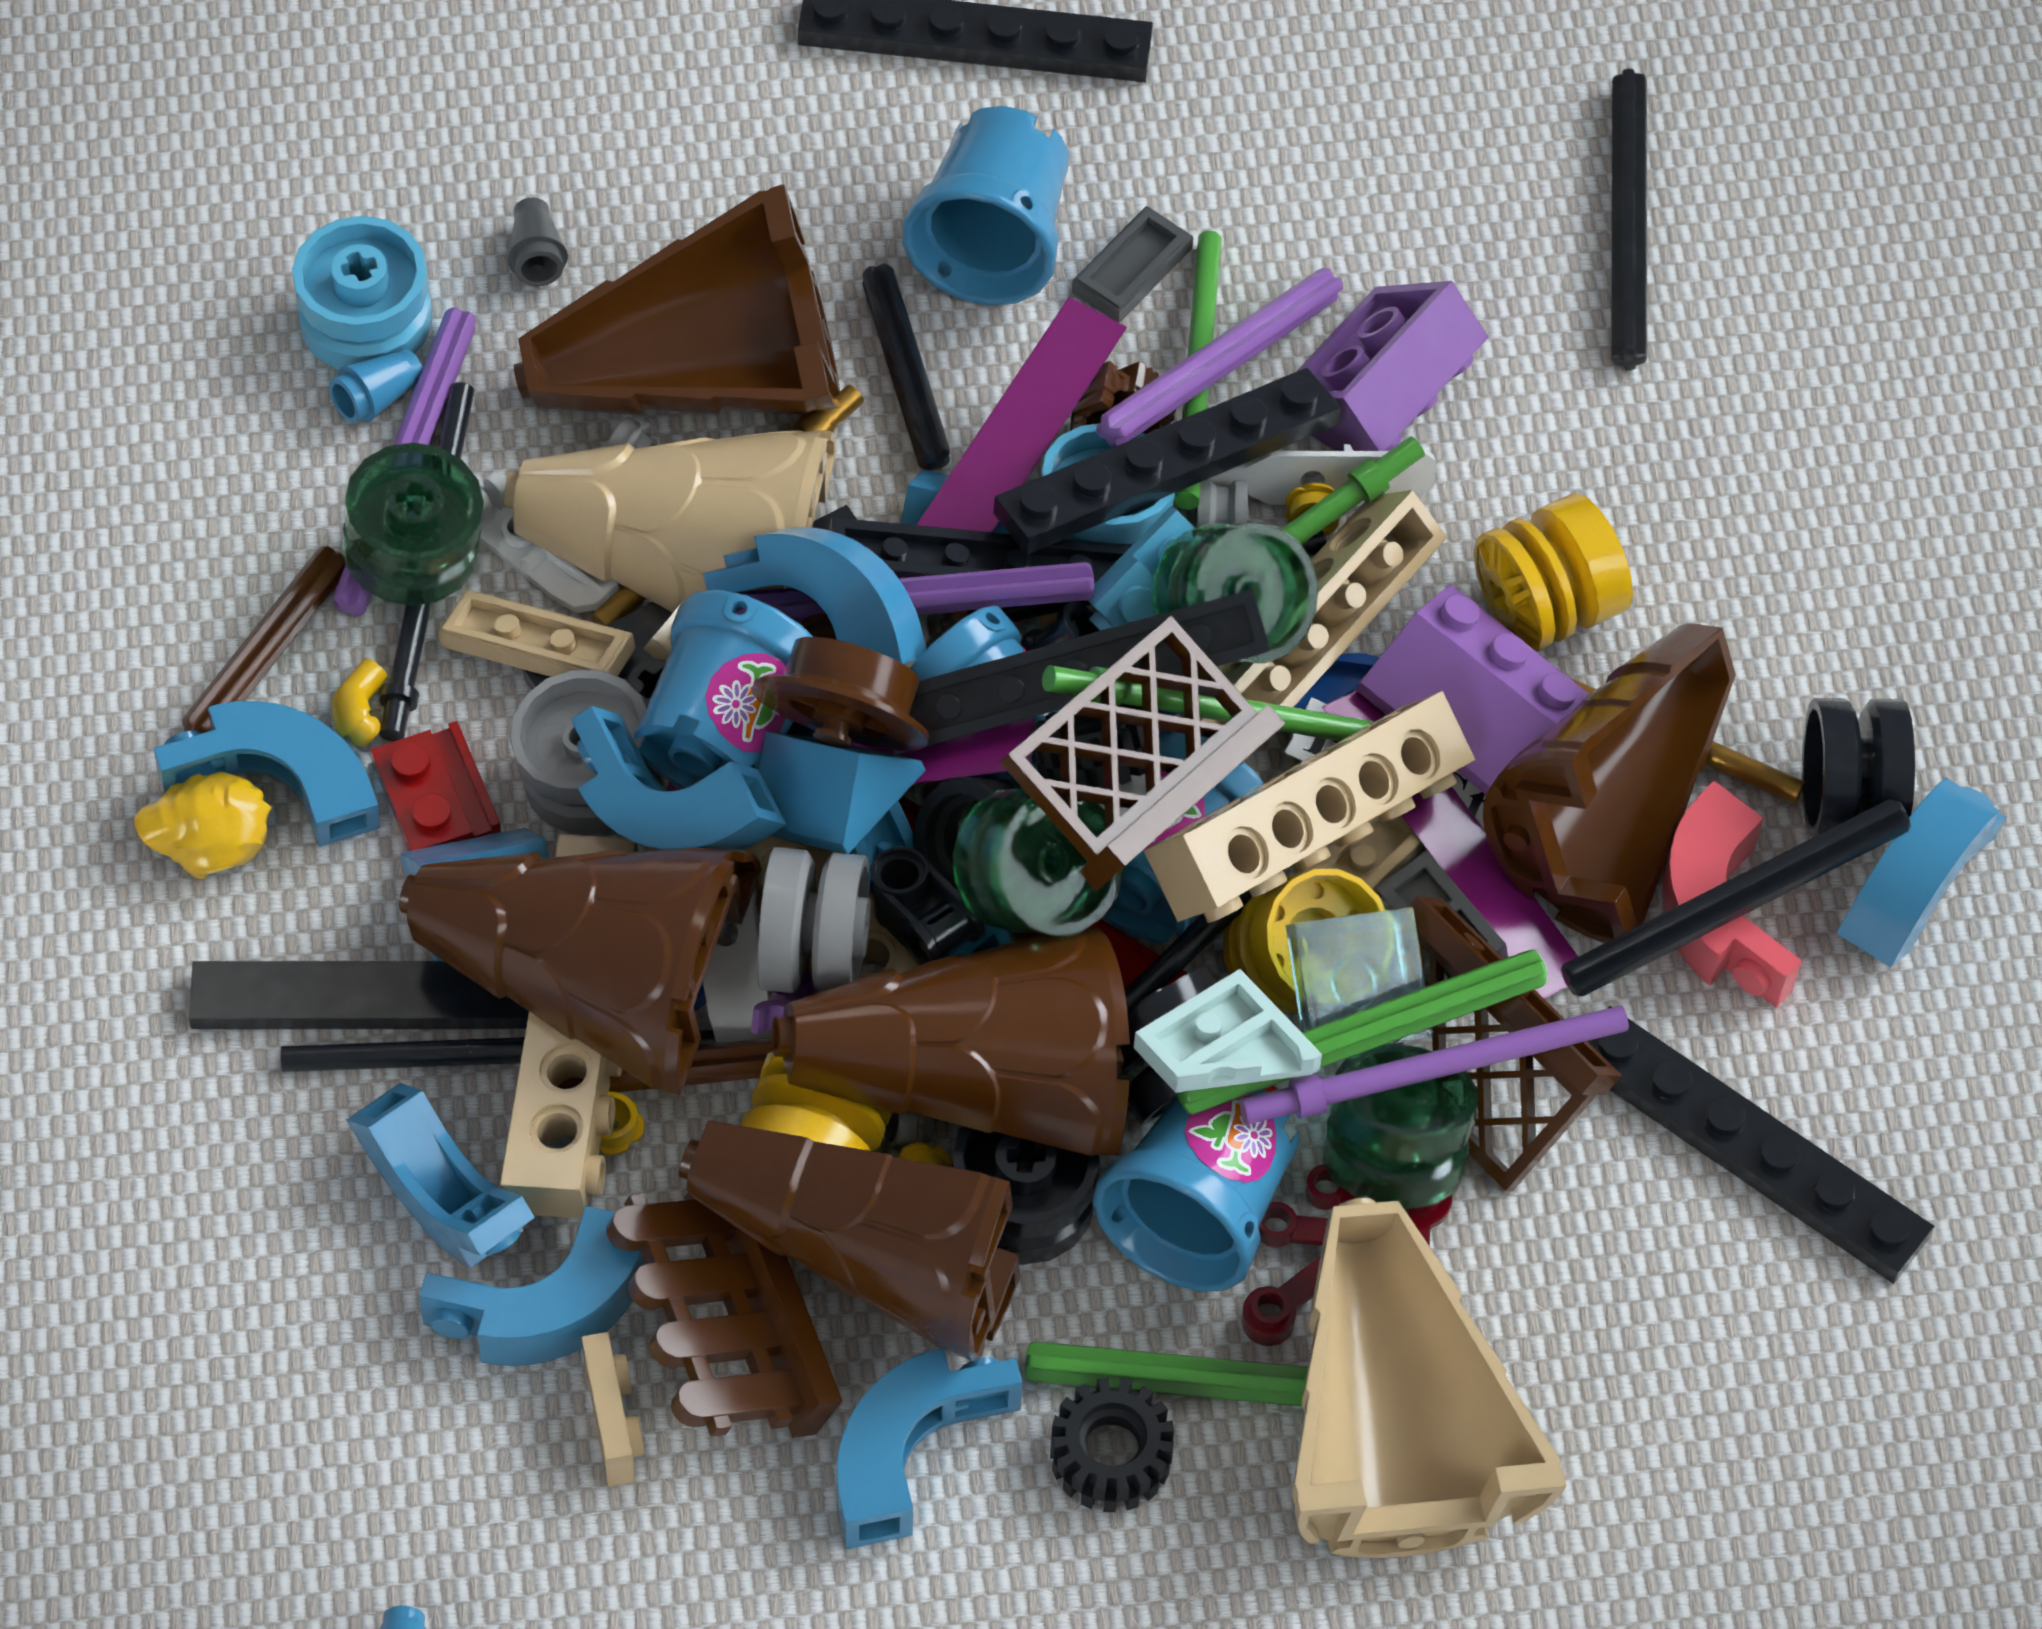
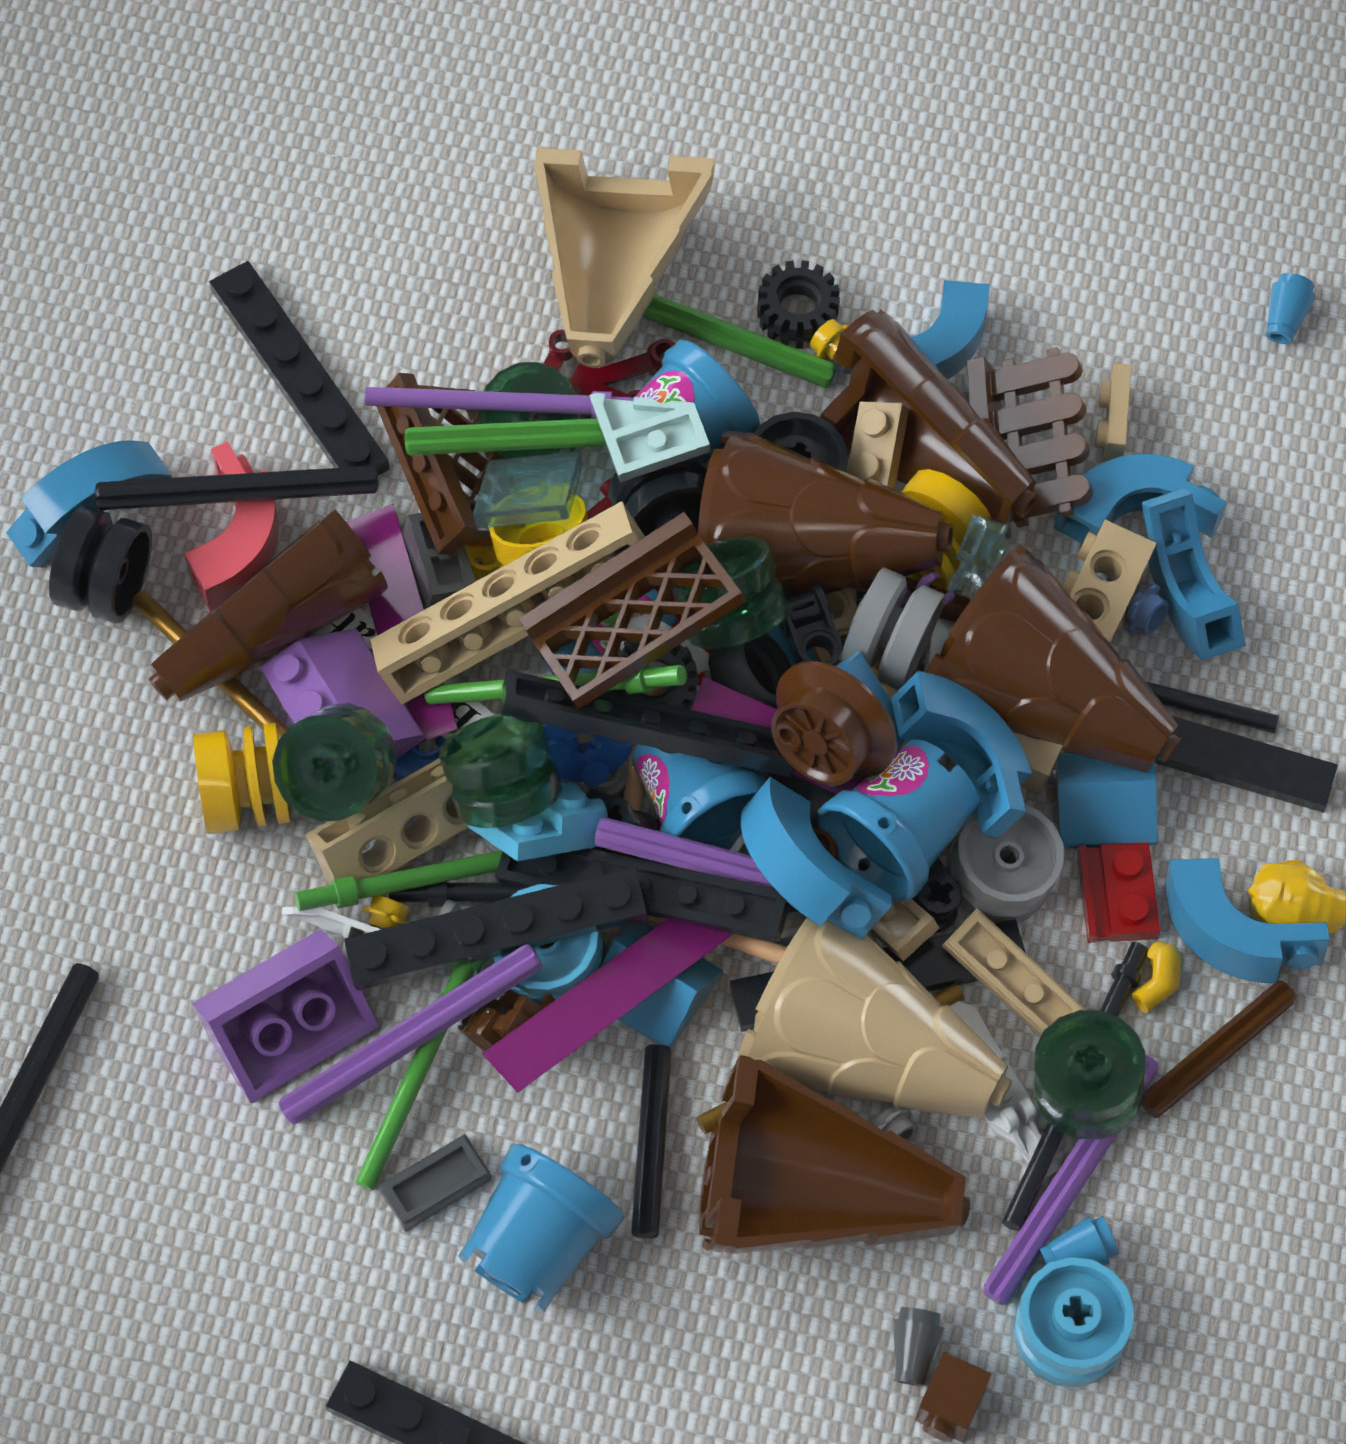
camera: 160 degrees left, 5 degrees up
none -> clear green wheel [272,703,397,822]
none -> yellow plate [810,319,849,361]
none -> reddish brown brick [915,1352,992,1443]
none -> clear light blue plate [949,514,1009,600]
none -> medium blue plate [1126,584,1169,635]

